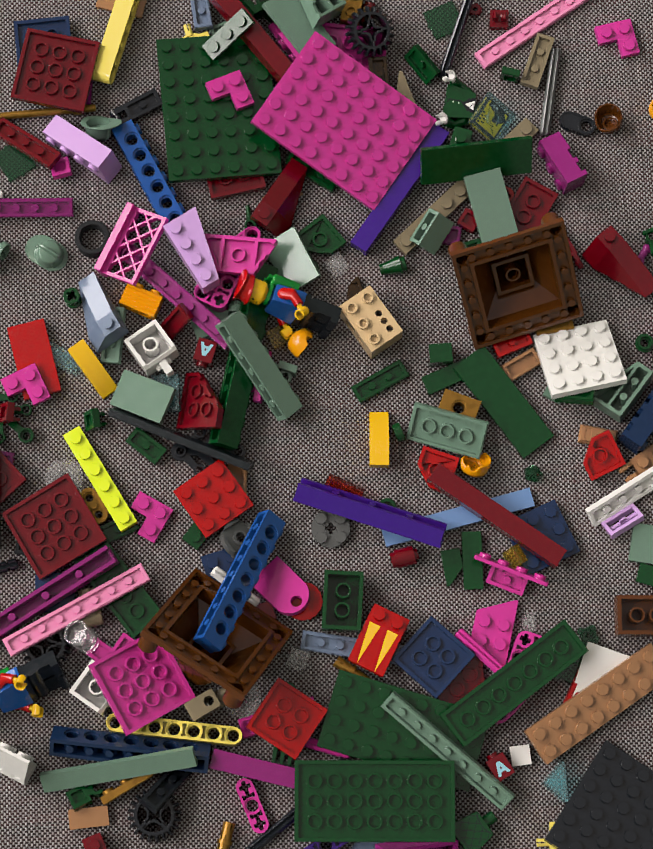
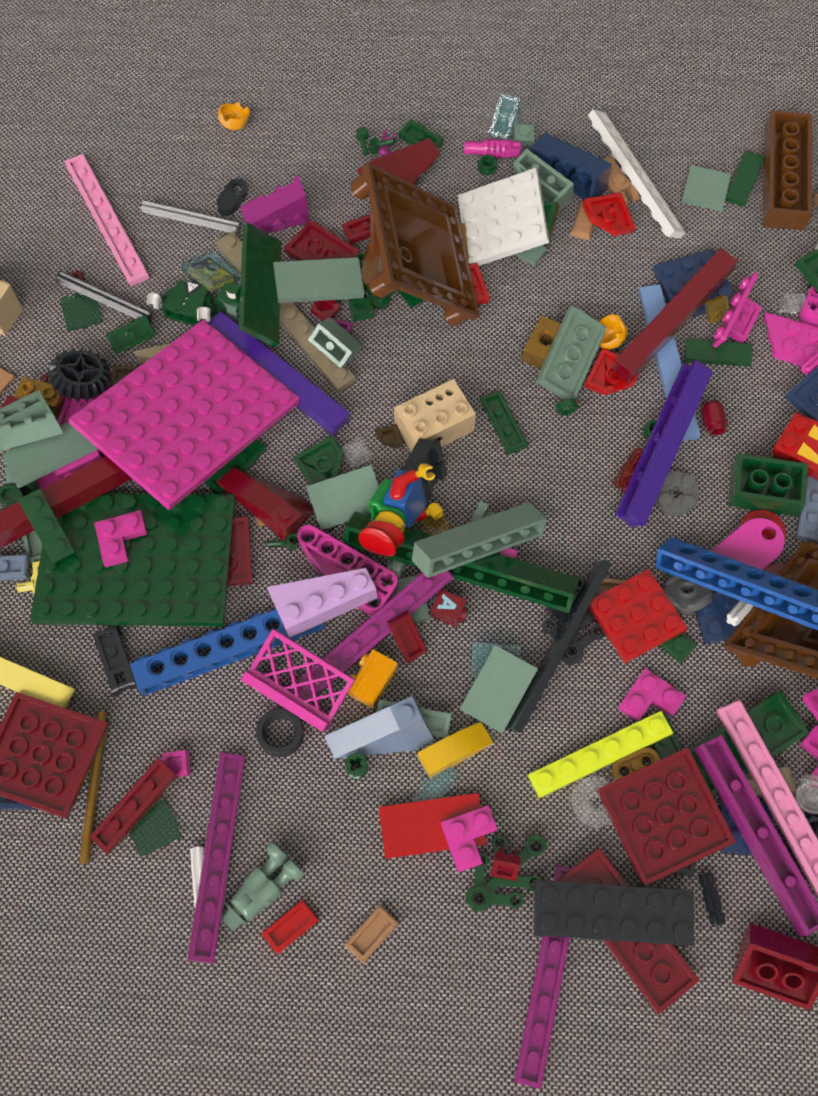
camera: 80 degrees left, 10 degrees down
sand green piece [25,235,68,271] -> none
lavender wedge [42,115,122,184] -> none
sand green piece [80,116,122,141] -> none
dark green tile [83,408,107,432] -> none
white hinge [124,319,180,378] -> none
dark green plate [125,427,167,466] -> none
dark red plate [176,372,224,430] -> none
dark pink wing [205,234,278,276] -> none
light orange hair [287,328,313,358] -> none
yellow slope [369,412,389,468] -> none
dark green cone [379,255,408,275] -> none
dark green tile [421,358,466,396] -> none
dark green panel [429,343,453,367] -> none
dark green tile [440,548,463,587] -> none
dark green tile [453,347,554,459] -> none
dark red tile [489,10,509,30] -> none
dark green tile [500,66,521,83] -> none
medium nougat tile [501,347,541,381] -> none
dark tan plate [520,32,555,90] -> none
clear green plate [524,465,543,482] -> none
clear green plate [577,625,599,646] -> none
dark pink plate [594,19,640,59] -> none
reddish brown hair [594,103,623,134] -> none
lavender tile [601,503,645,540] -> none

